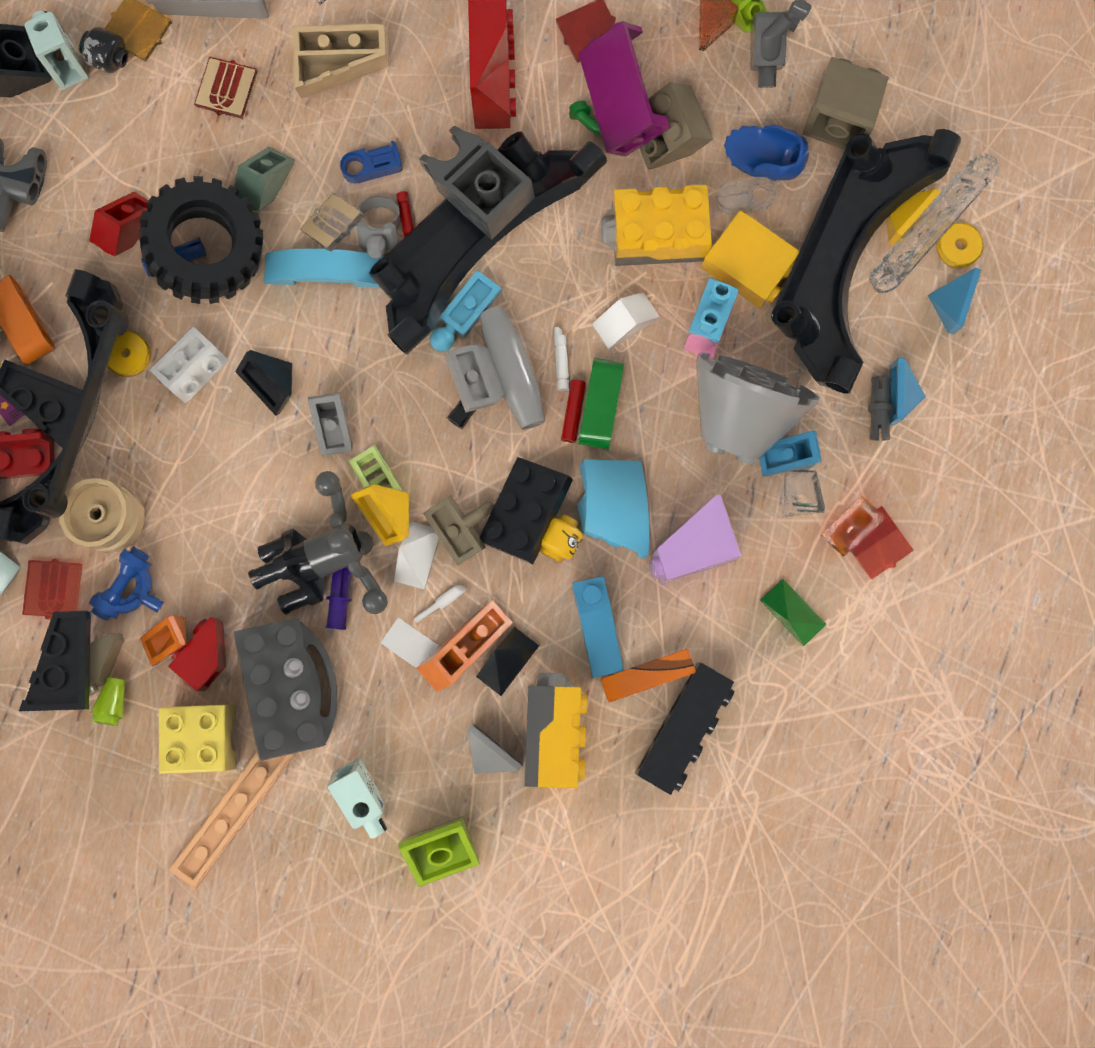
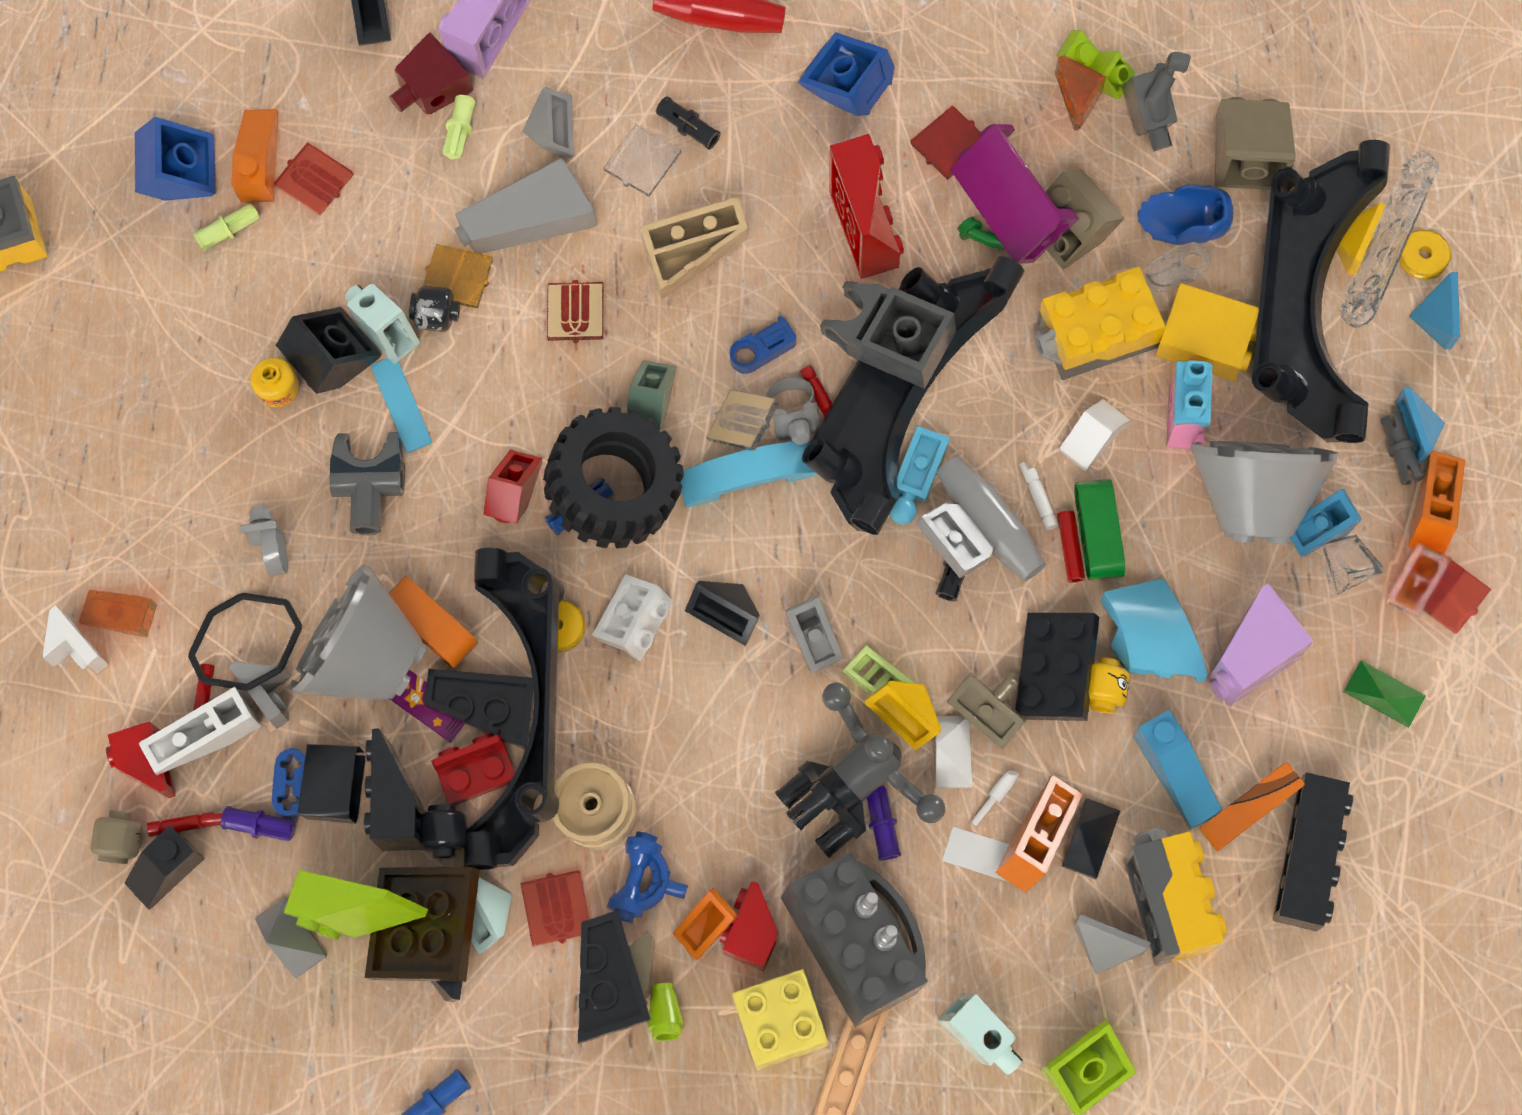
camera: 10 degrees left, 10 degrees down
none -> medium azure sticker [371,358,432,453]
none -> orange slope [1408,450,1465,557]

